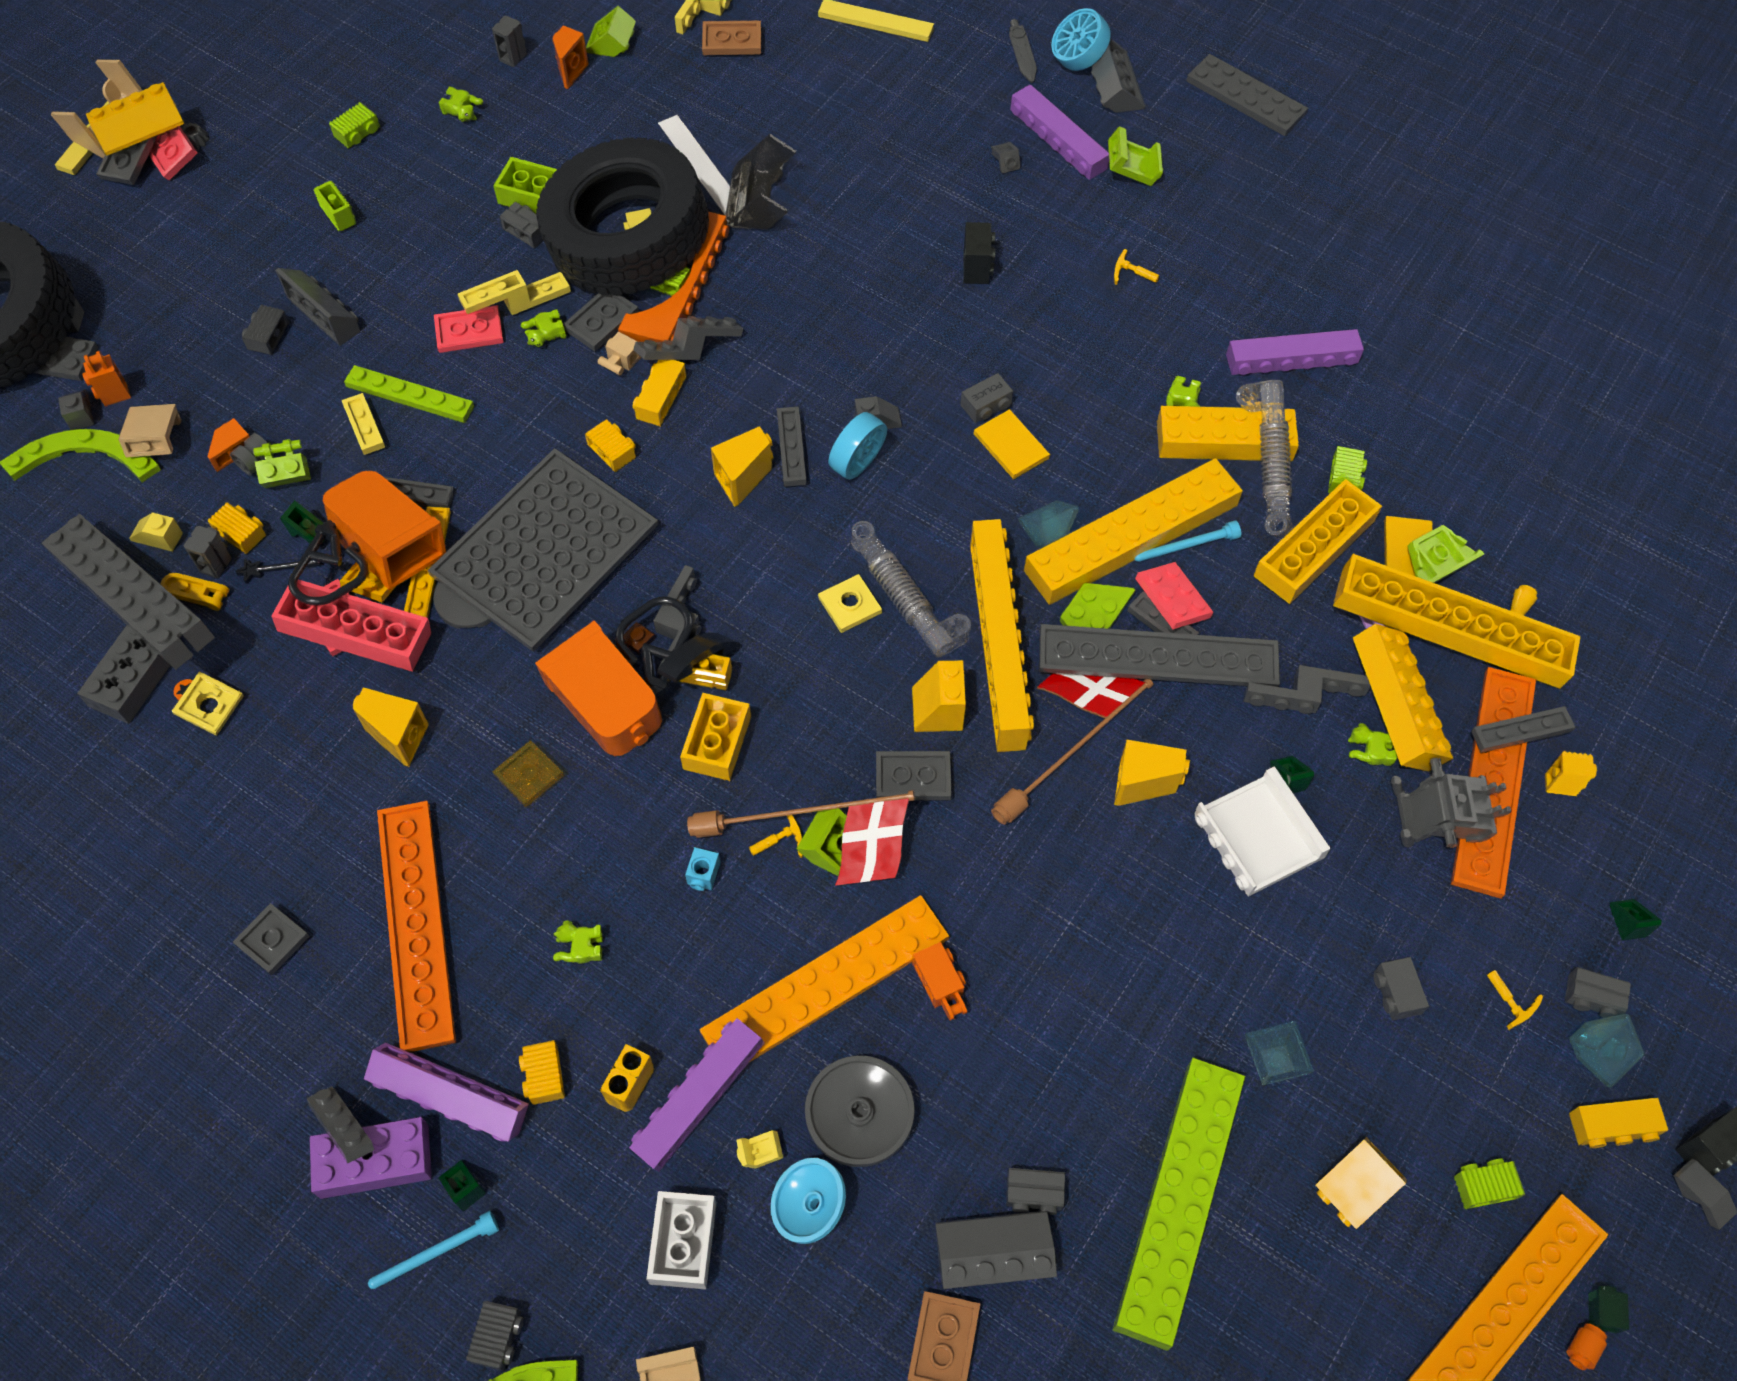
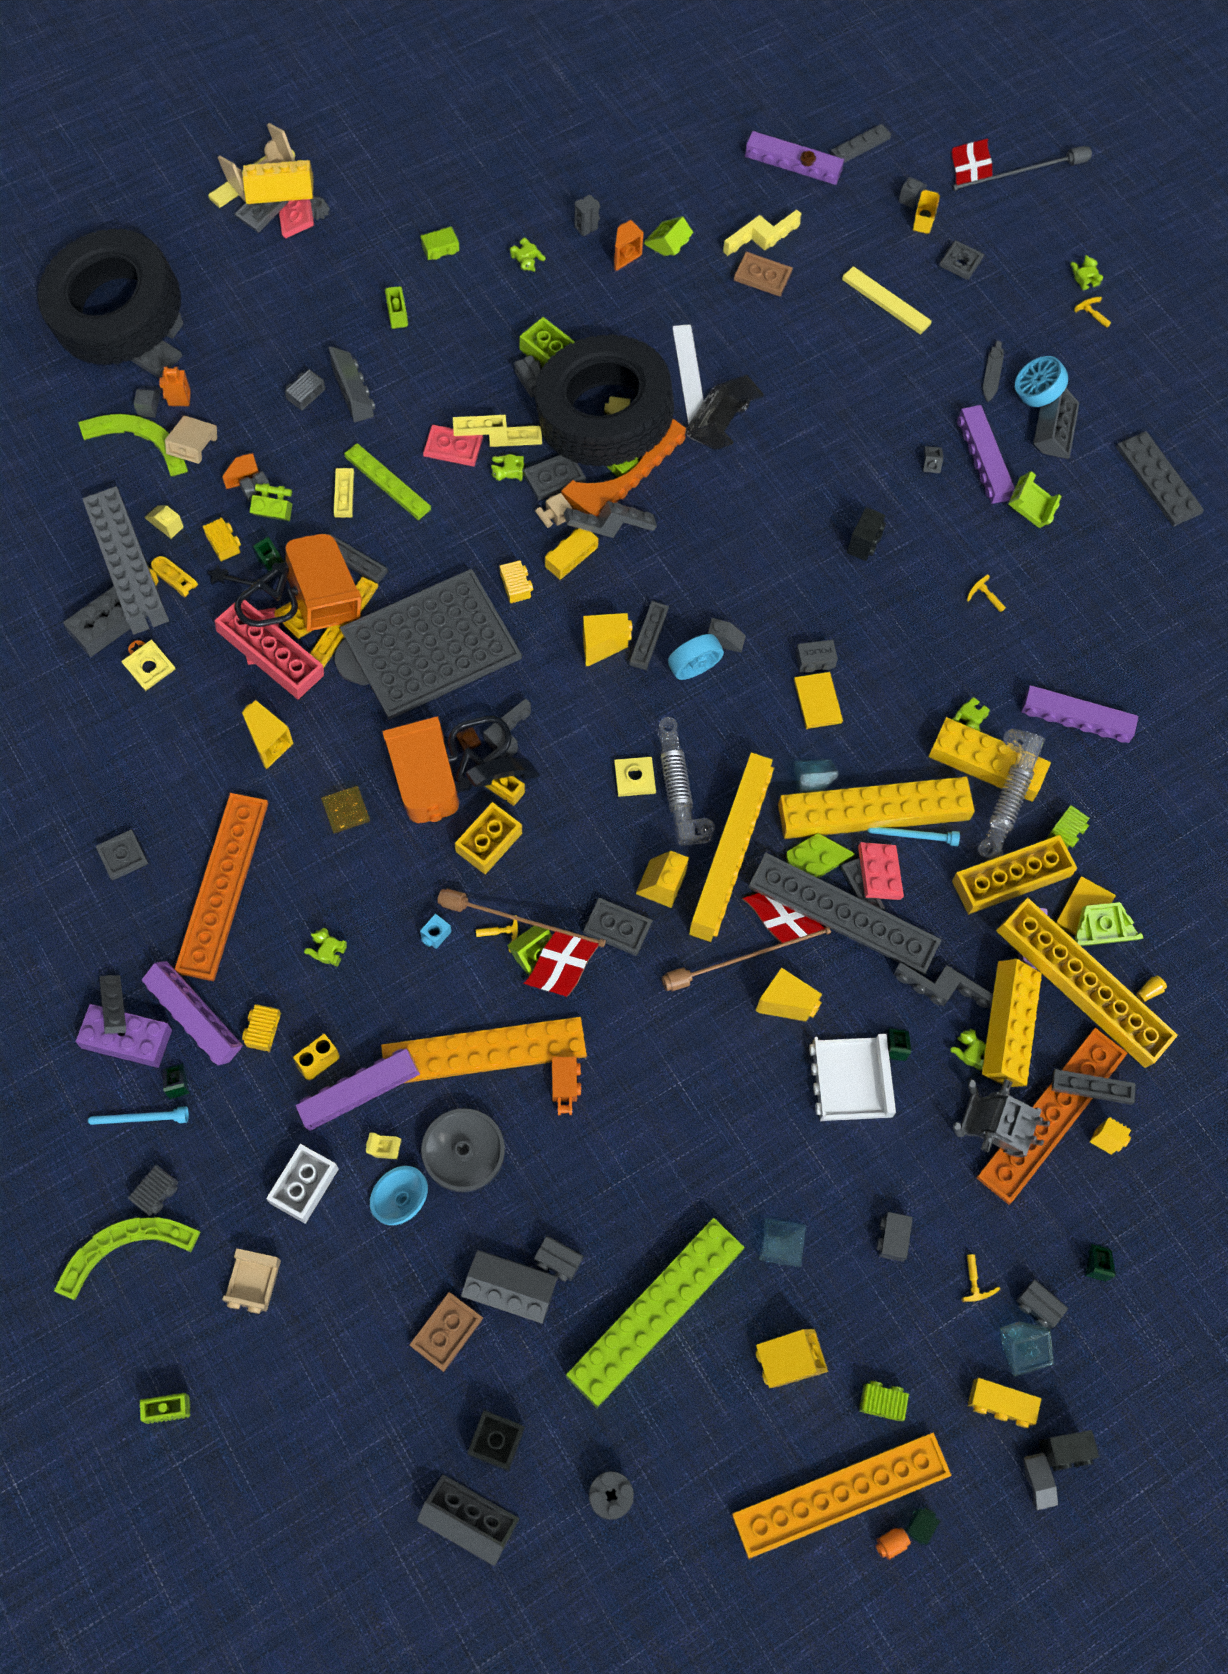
camera: 20 degrees right, 5 degrees up
dark grey brick [184,526,232,578] -> none

